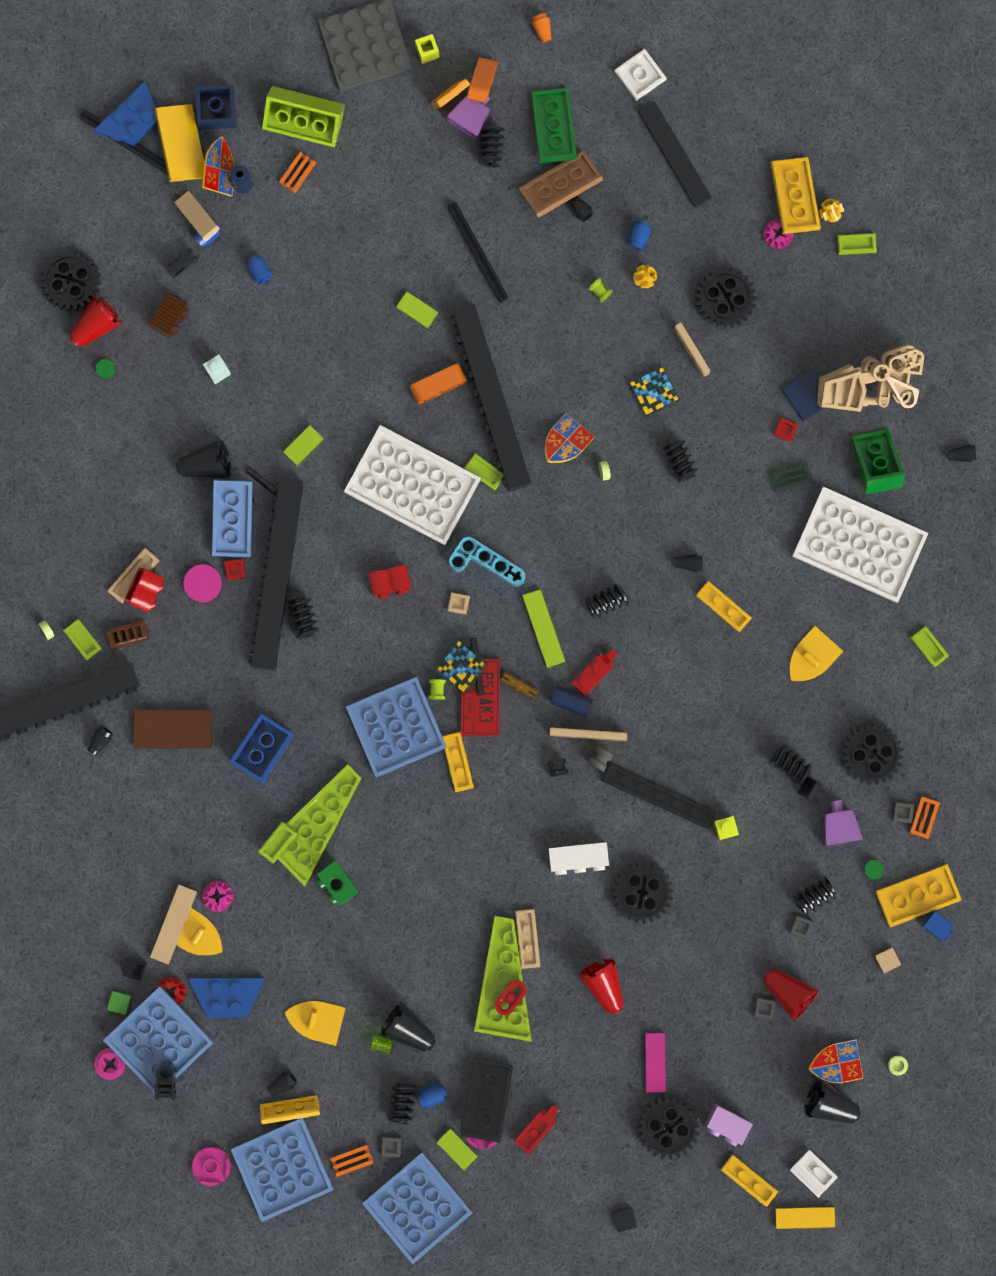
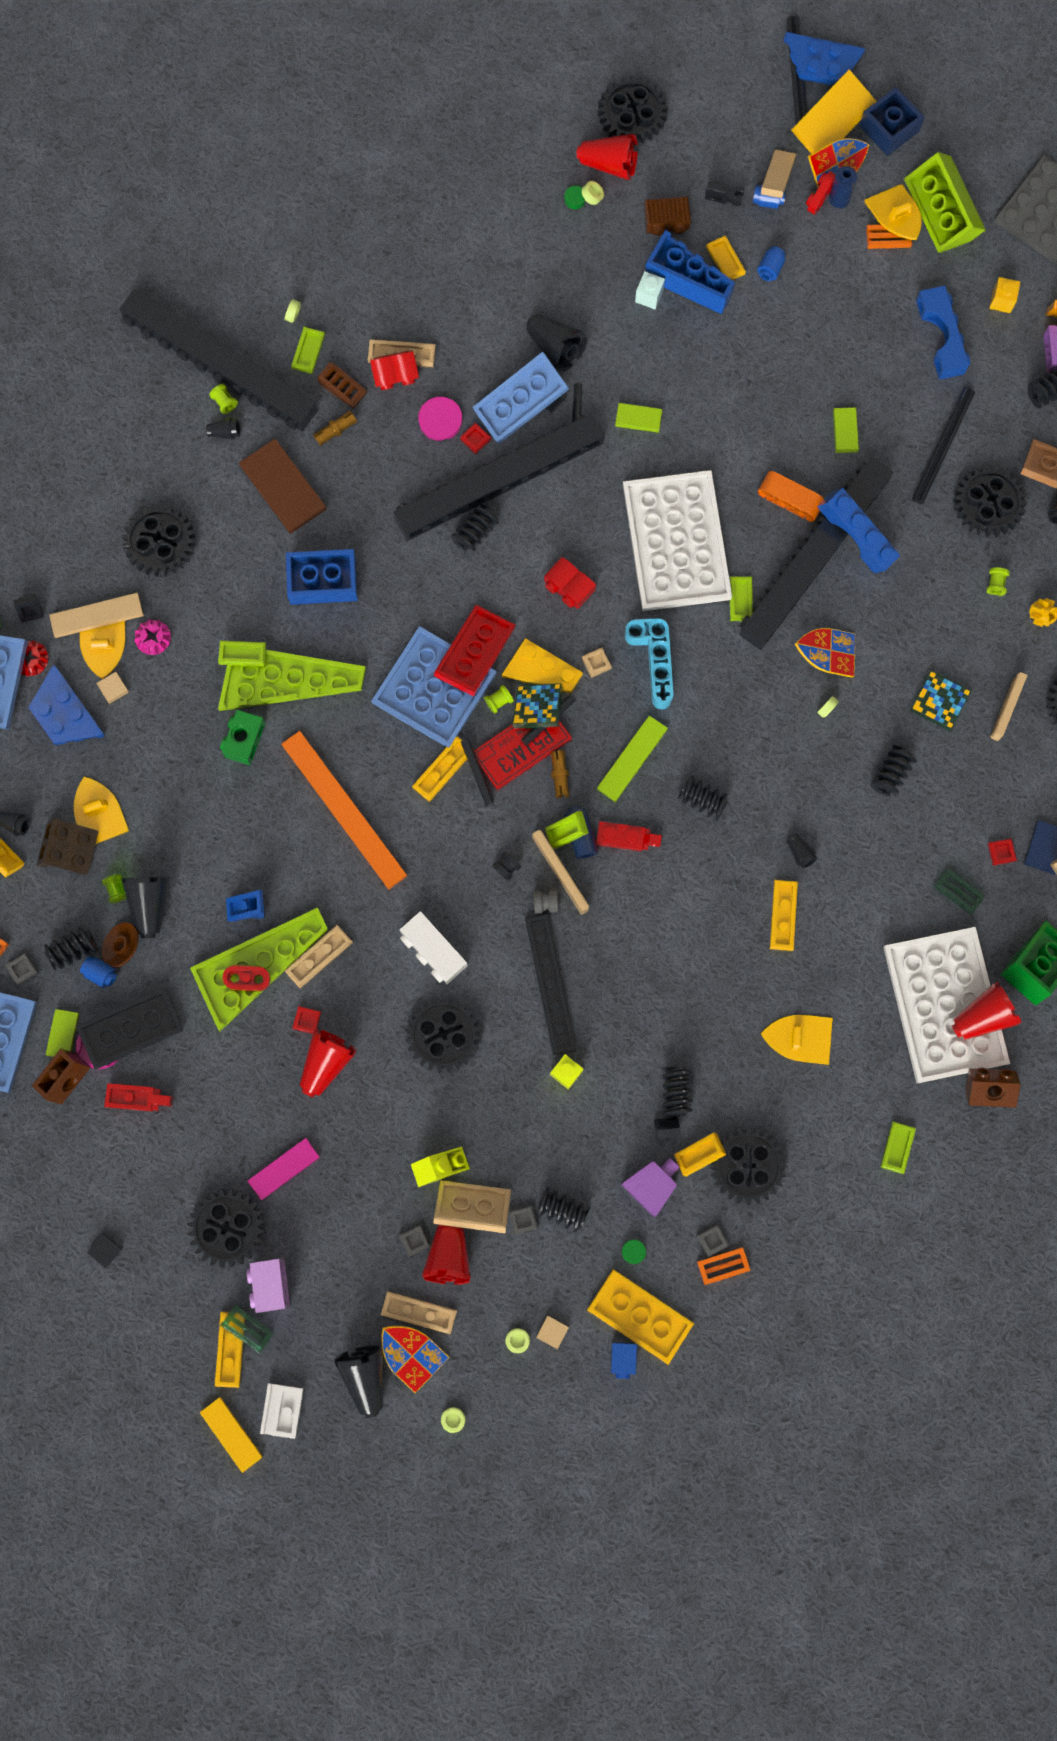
camera: 55 degrees right, 5 degrees down
none -> reddish brown brick [32,1048,91,1105]
none -> dark brown bracket [36,818,98,875]
none -> tan tile [97,672,129,704]
none -> reddish brown dish [102,922,139,967]
none -> black gear [122,504,196,577]
none -> lime bush [209,384,238,414]
none -> clear green tile [220,1305,274,1353]
none -> blue slope [226,890,264,922]
none -> orange tile [281,731,407,890]
none -> red tile [292,1006,322,1034]
none -> pearl gold pin [313,410,357,446]
none -> tan tile [381,1291,457,1334]
none -> neon yellow slope [411,1147,470,1187]
none -> tan tile [433,1180,511,1233]
none -> red tile [434,605,516,697]
none -> black bar [461,738,494,806]
none -> yellow wing [501,638,583,693]
none -> yellowish green tile [506,1328,530,1353]
none -> lime tile [545,811,589,849]
none -> yellowish green tile [582,181,604,205]
none -> blue wedge [645,230,735,314]
none -> yellow tile [674,1132,727,1177]
none -> yellow tile [706,235,746,280]
none -> red plate [806,171,835,215]
none -> blue arch [817,488,900,573]
none -> yellow shield [864,184,922,240]
none -> blue arch [916,286,970,380]
none -> red cone [951,981,1022,1040]
none -> black gear [953,465,1027,538]
none -> reddish brown brick [965,1068,1021,1108]
none -> yellow brick [989,277,1020,313]

